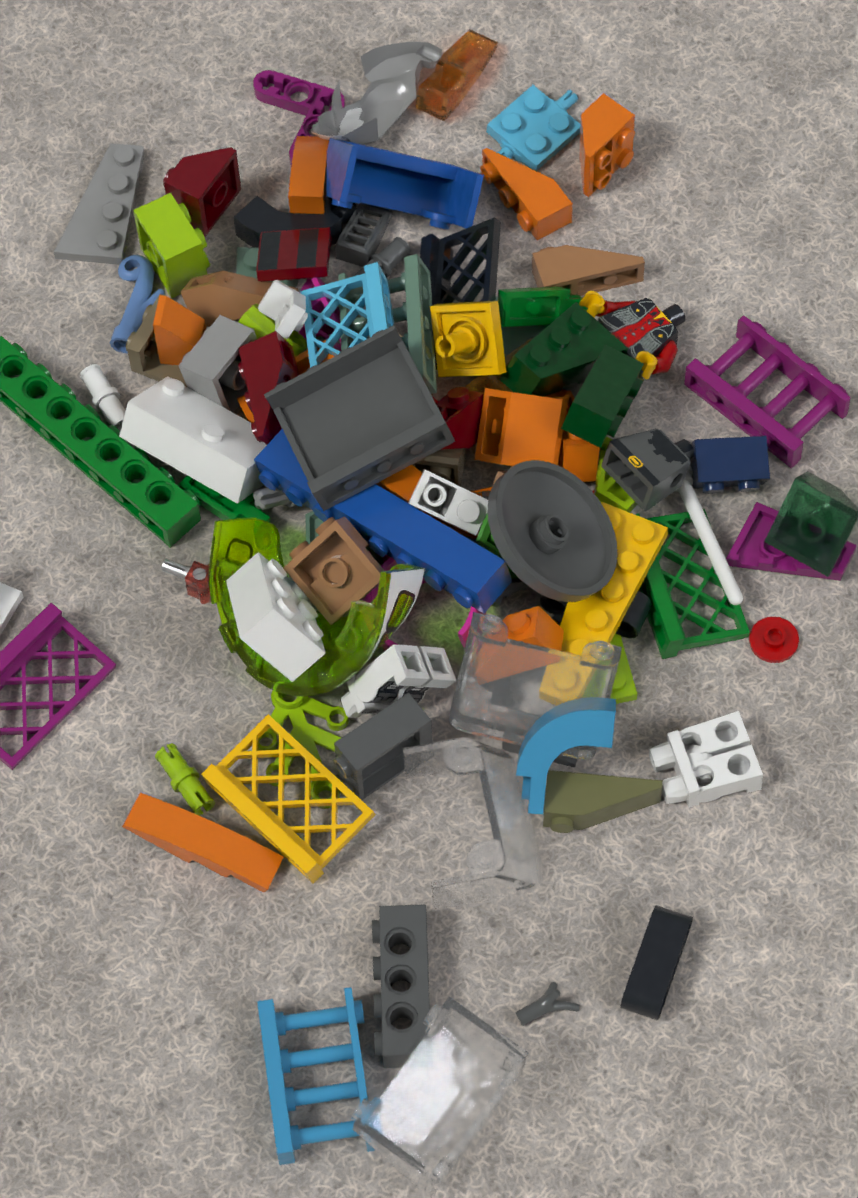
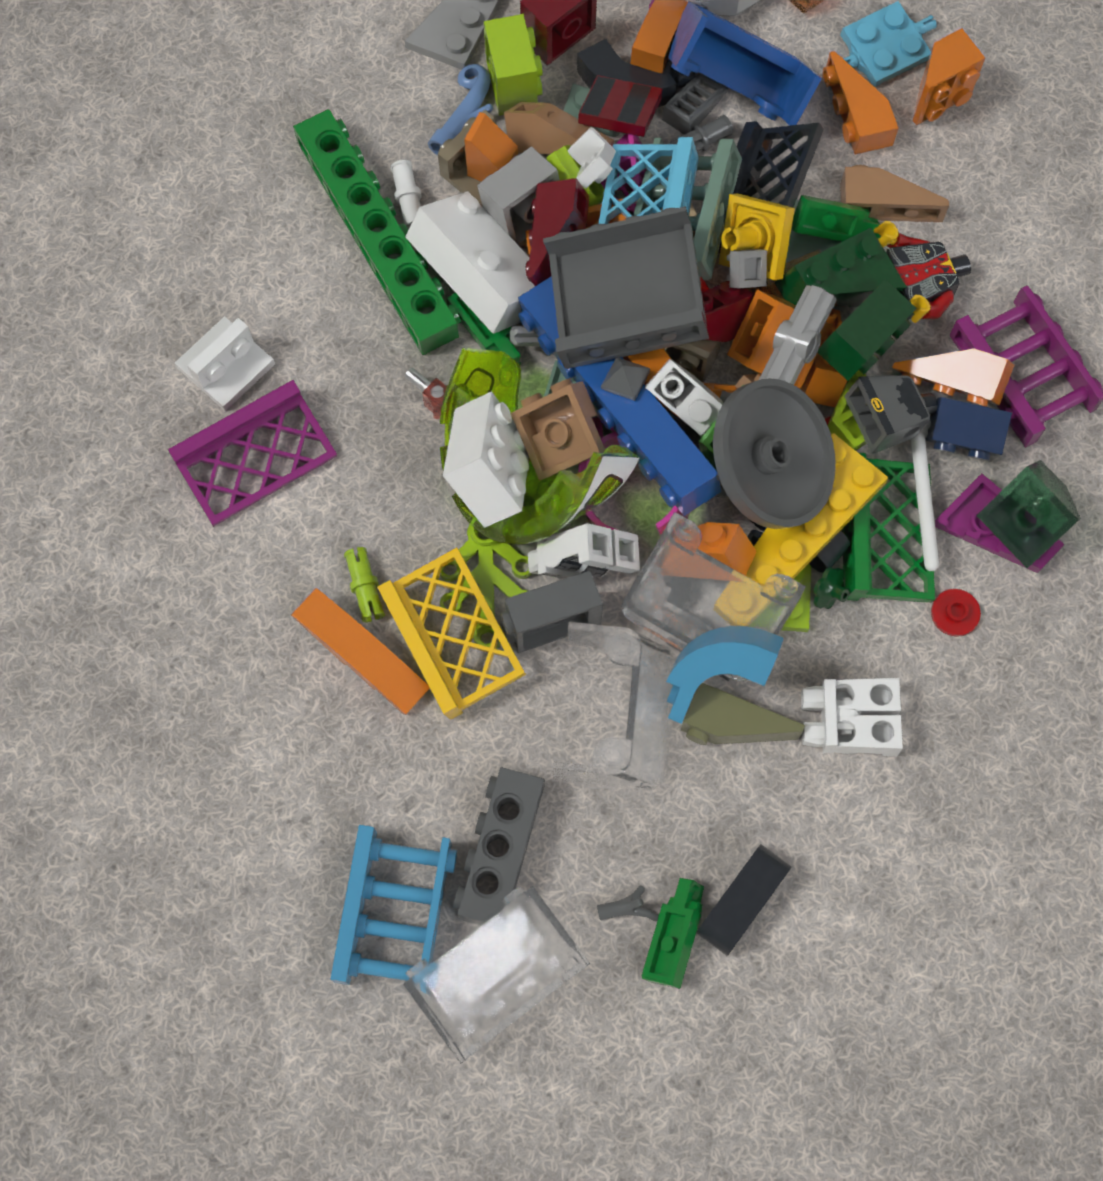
camera: 15 degrees right, 10 degrees up
none -> dark grey slope [601,357,650,401]
none -> green hinge [641,878,704,989]
none -> light grey tile [727,249,767,288]
none -> light grey piece [759,285,837,385]
none -> dark green plant [814,567,850,609]
none -> slope [892,348,1015,407]

